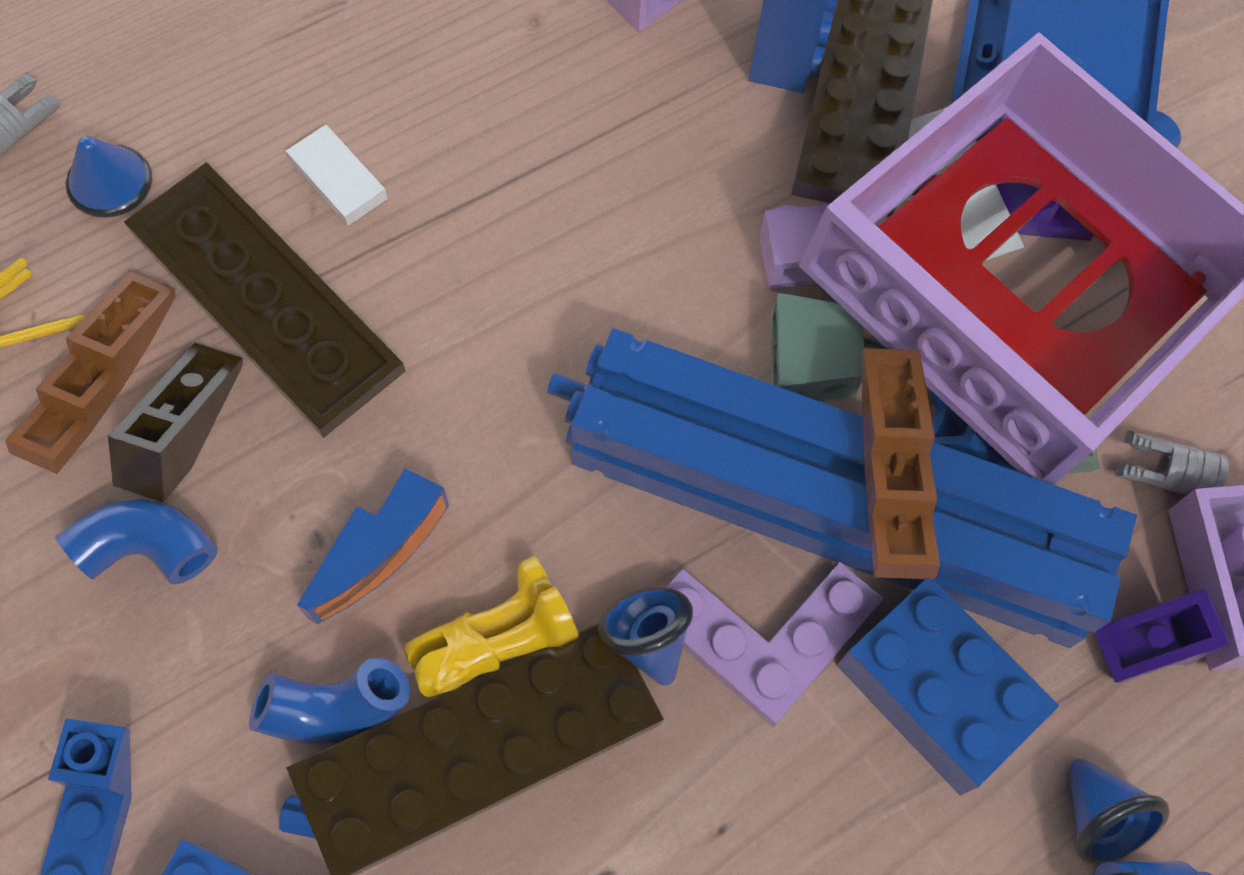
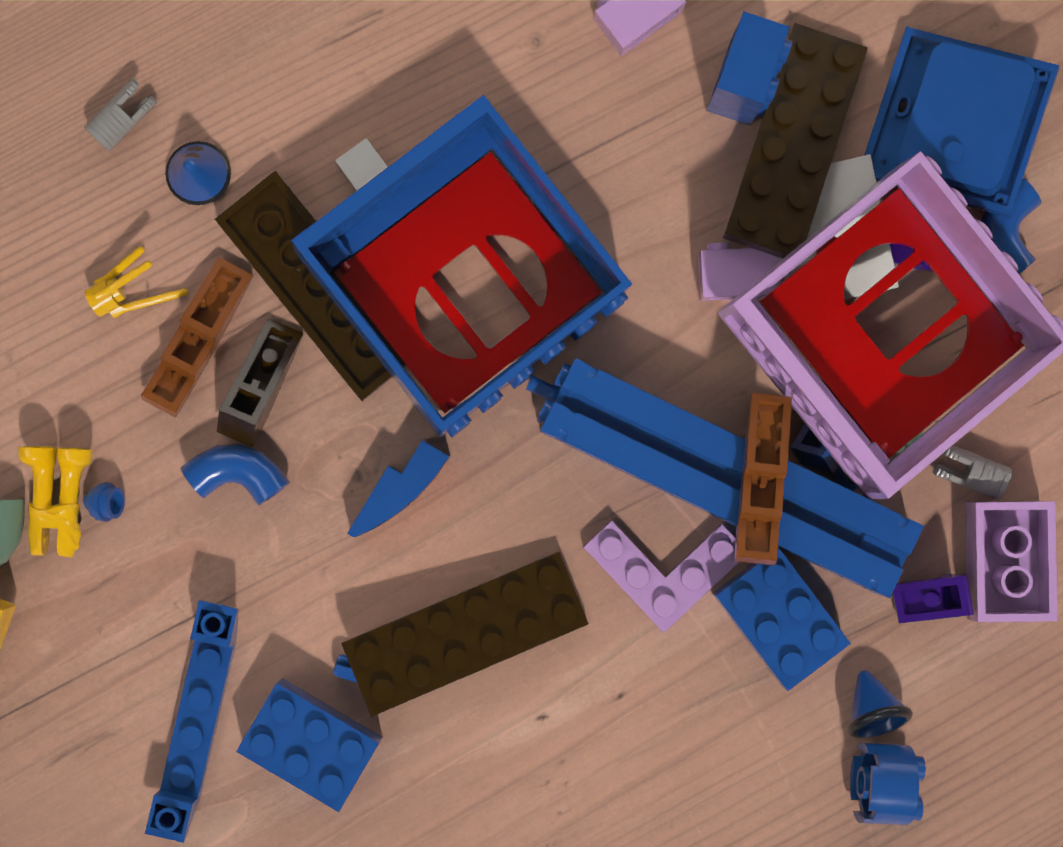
camera: 10 degrees right, 20 degrees up
blue cylinder [249,658,411,744] -> none
yellow piece [404,555,579,698] -> none
blue hat [598,587,693,686] -> none
sand green torso [771,293,887,401] -> none
none -> door [291,95,632,438]

